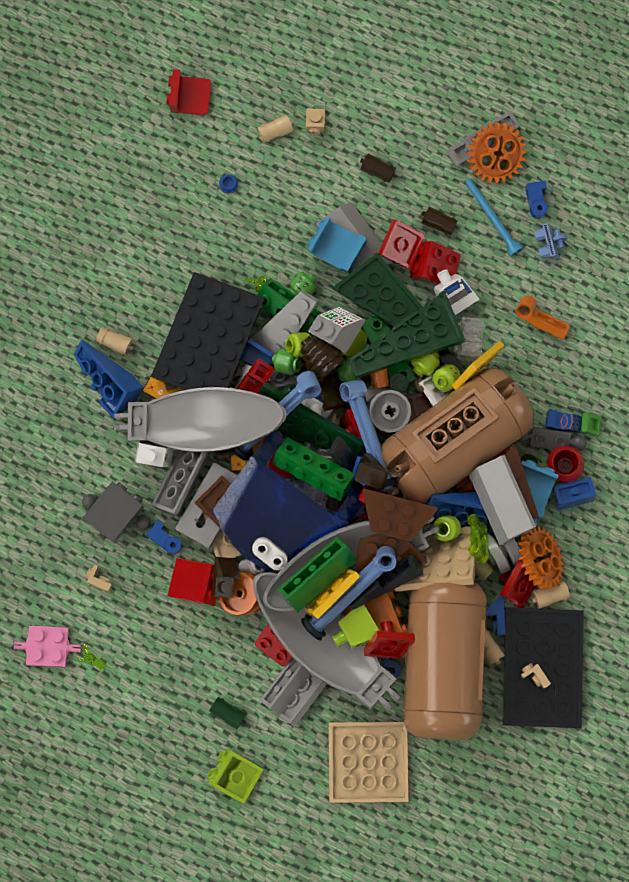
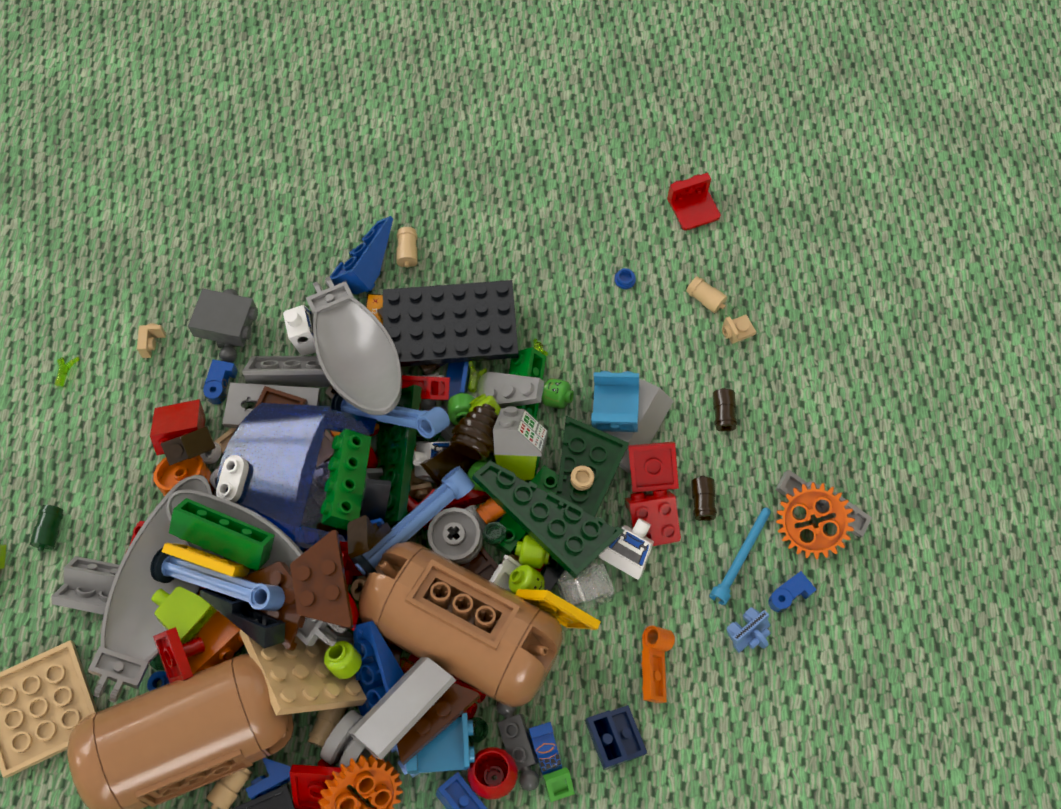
camera: 65 degrees right, 15 degrees down
bright pink plate [14,626,81,668] -> none
clear neon green plate [467,514,489,564] -> none
none -> clear neon green bar [468,361,487,393]
none -> tan tile [570,466,594,491]
none -> dark blue brick [584,705,647,770]

